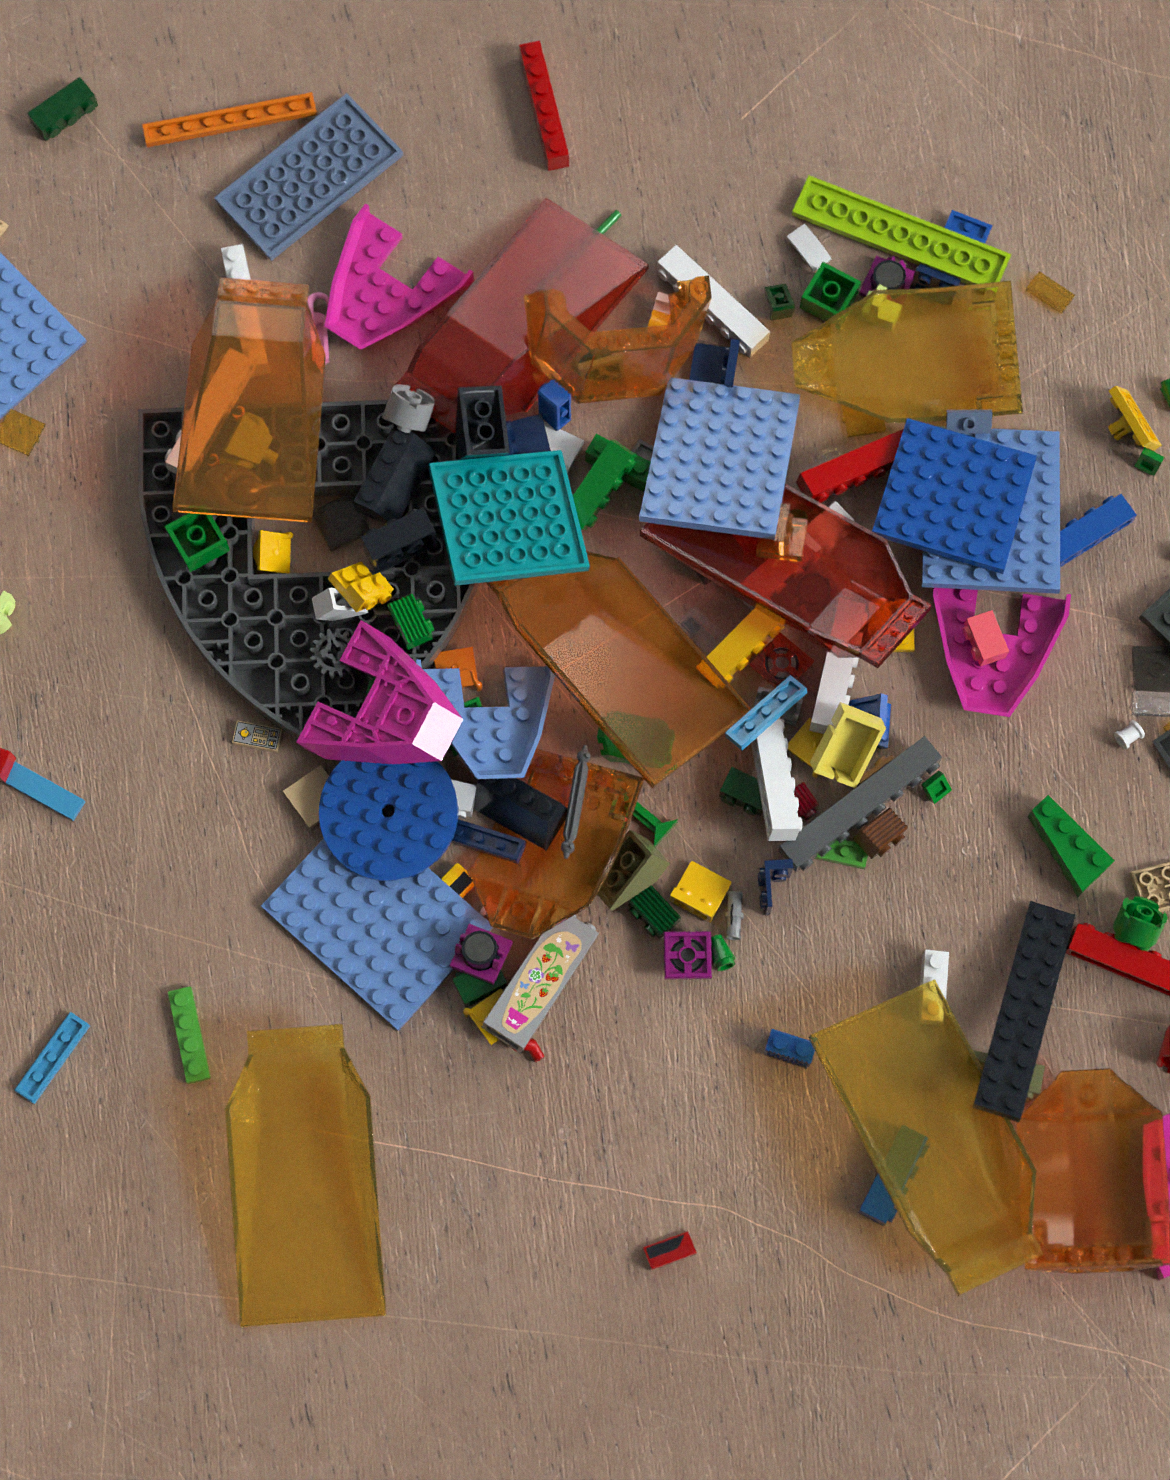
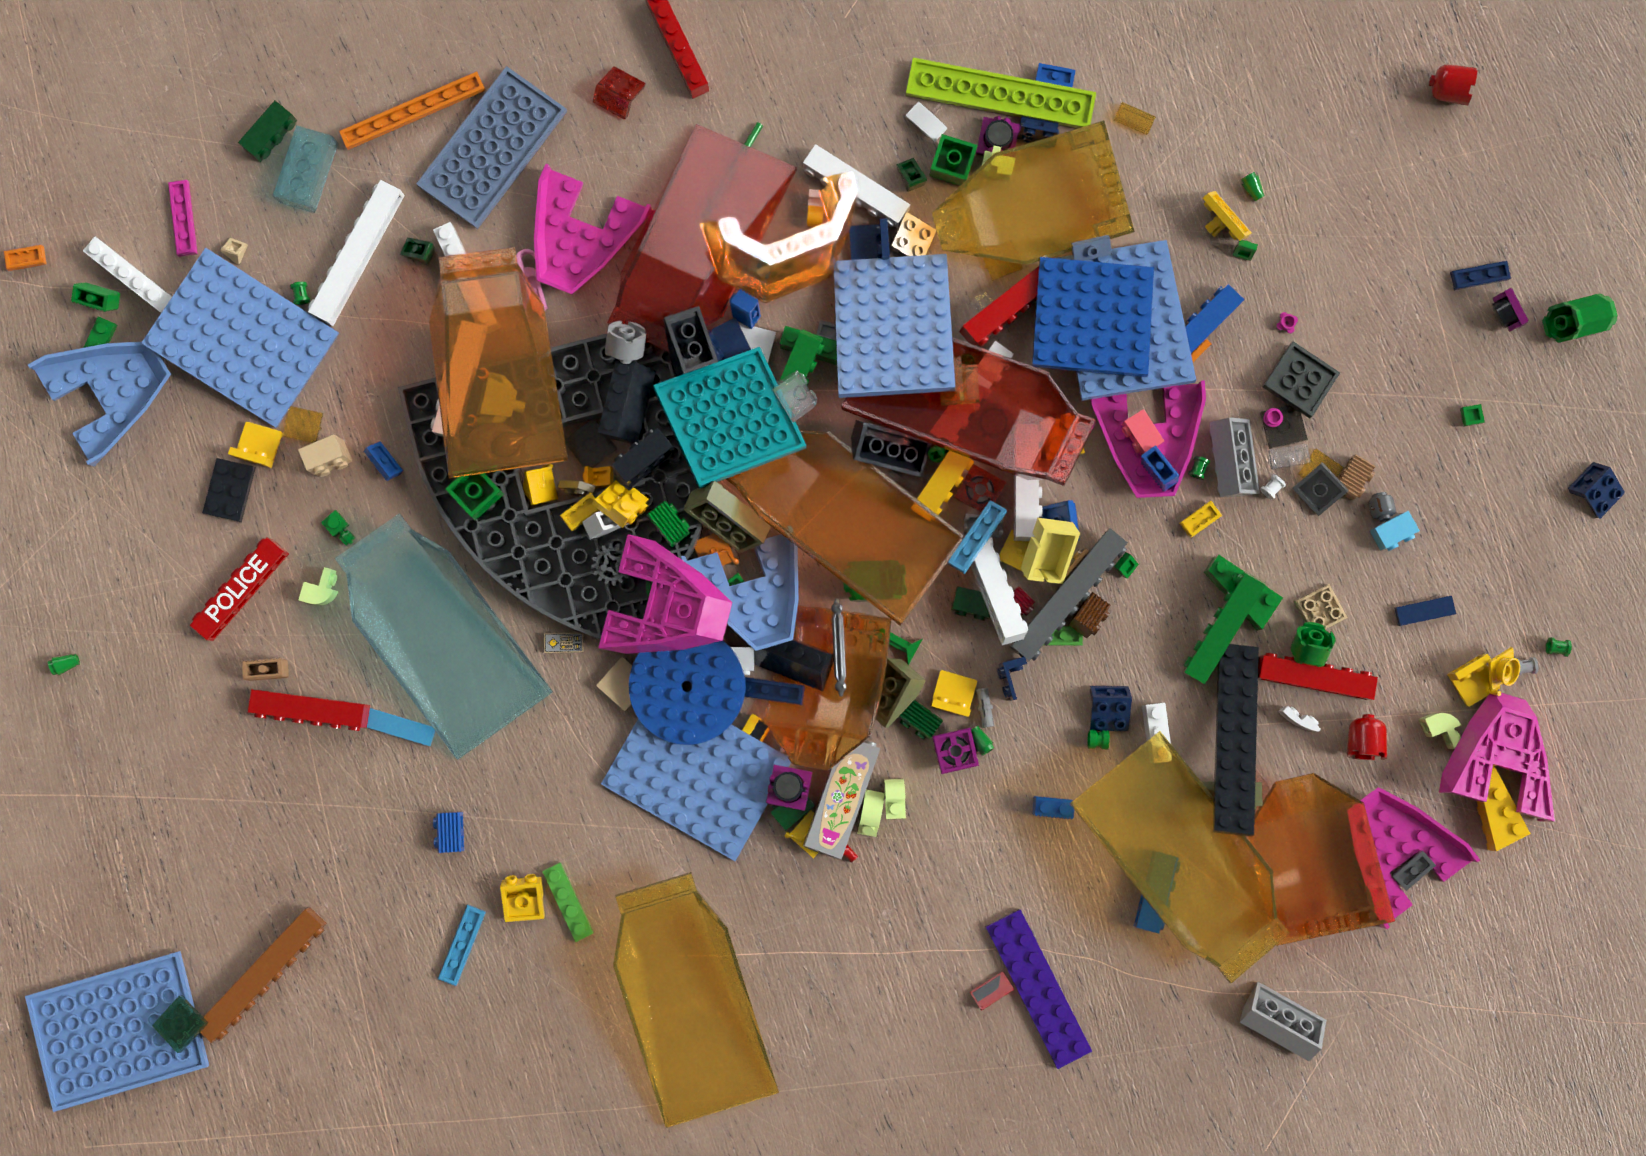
camera: 15 degrees left, 10 degrees up
none -> clear light blue brick [273,125,338,213]
none -> green bush [290,281,311,305]
none -> tan brick [298,434,353,477]
none -> white brick [308,180,405,326]
none -> green plate [321,510,355,546]
none -> clear light blue windscreen [335,513,553,760]
none -> blue plate [363,441,403,481]
none -> dark green slope [400,237,435,266]
none -> blue brick [433,812,465,853]
none -> yellow plate [500,874,545,922]
none -> dark tan plate [558,480,595,496]
none -> yellow plate [560,492,600,531]
none -> light orange bracket [583,466,614,489]
none -> clear red bracket [593,66,646,120]
none -> olive brick [683,481,771,553]
none -> clear slope [772,370,817,422]
none -> black slope [851,420,933,477]
none -> yellowish green brick [857,789,885,837]
none -> yellowish green brick [884,779,906,819]
none -> tan hinge [891,212,936,256]
none -> green bush [928,438,951,463]
none -> dark purple plate [985,909,1092,1069]
none -> green wheel [1087,730,1110,750]
none -> dark blue bracket [1090,686,1132,731]
none -> blue brick [1141,446,1179,492]
none -> yellow plate [1179,501,1222,538]
none -> green brick [1183,571,1266,684]
none -> green bush [1188,456,1210,480]
none -> orange tile [1191,339,1212,362]
none -> light grey slope [1210,418,1260,498]
none -> light grey slope [1240,982,1327,1061]
none -> dark pink plate [1263,408,1283,427]
none -> white slope [1278,706,1321,732]

